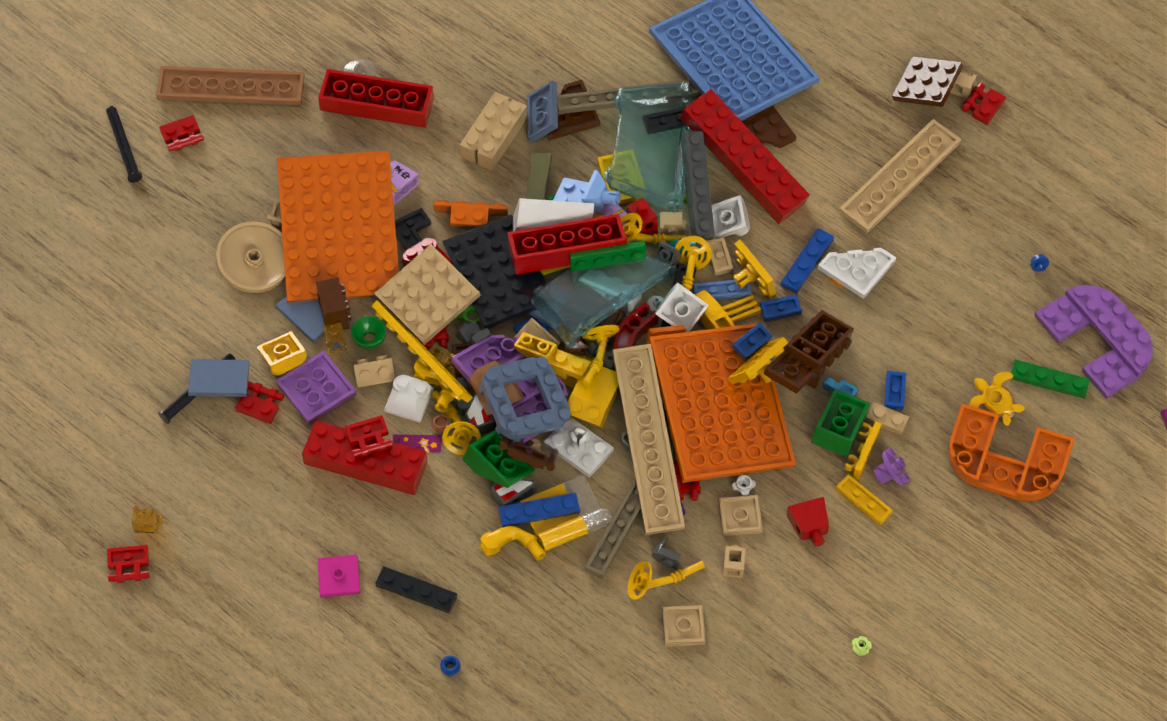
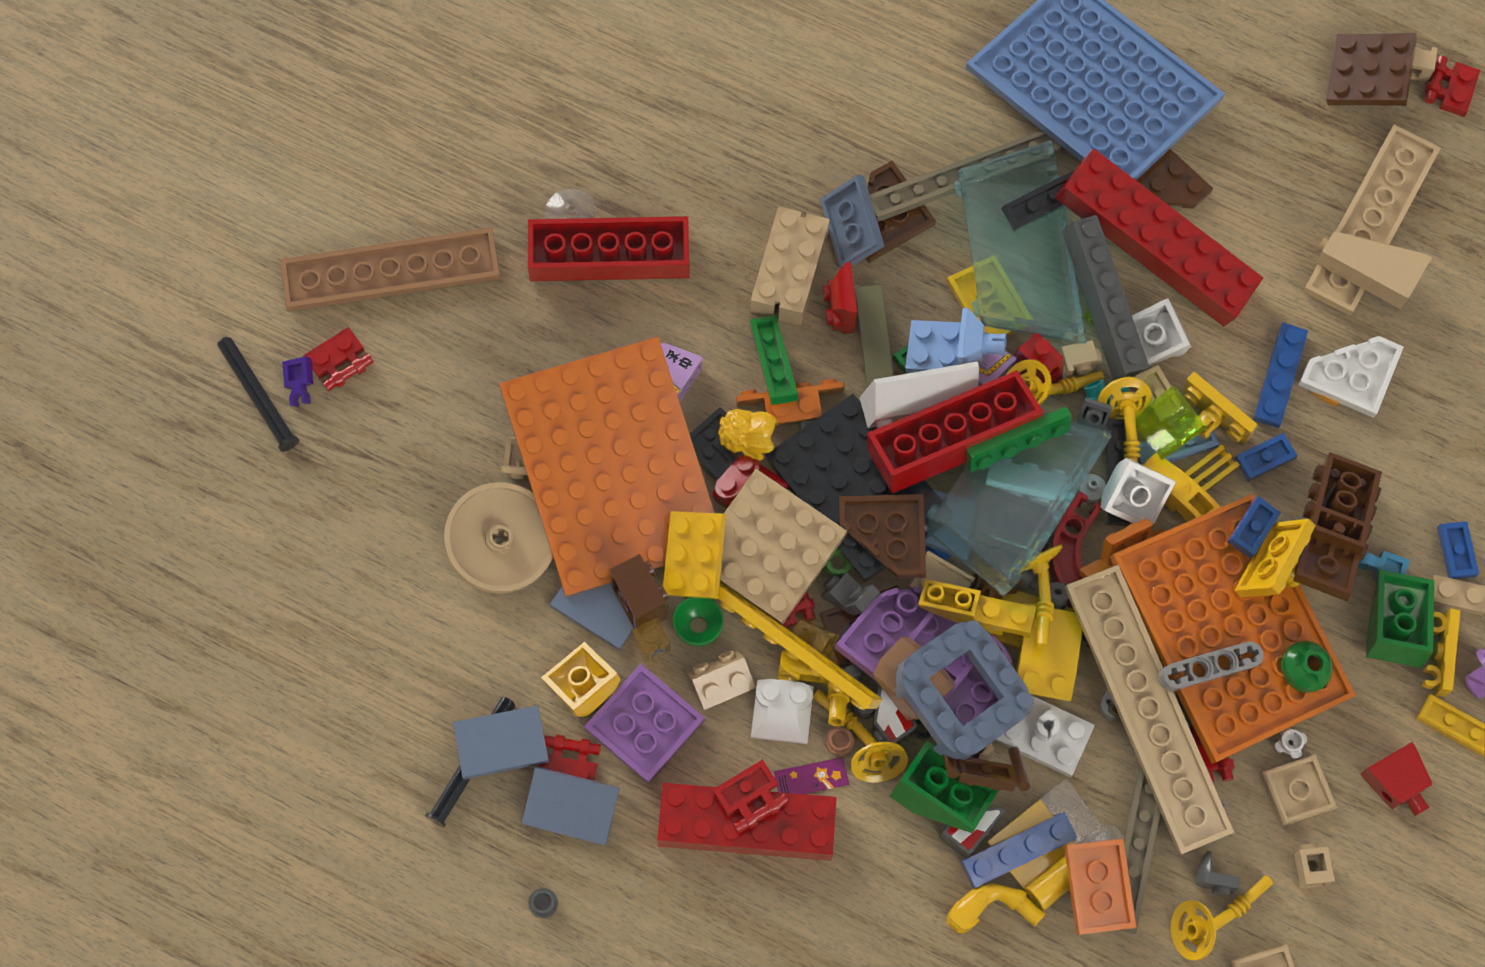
camera: 15 degrees left, 10 degrees up
none -> dark purple plate [282,356,313,407]
none -> sand blue tile [521,766,620,845]
none -> dark grey plate [528,888,558,918]
none -> yellow plate [663,511,727,599]
none -> yellow hair [718,409,779,461]
none -> green plate [750,315,798,405]
none -> red slope [823,262,857,334]
none -> reddish brown plate [839,494,926,578]
none -> orange plate [1064,839,1137,935]
none -> clear neon green plate [1136,385,1207,460]
none -> light grey beam [1158,641,1264,691]
none -> green piece [1281,641,1333,693]
none -> tan slope [1315,231,1432,309]

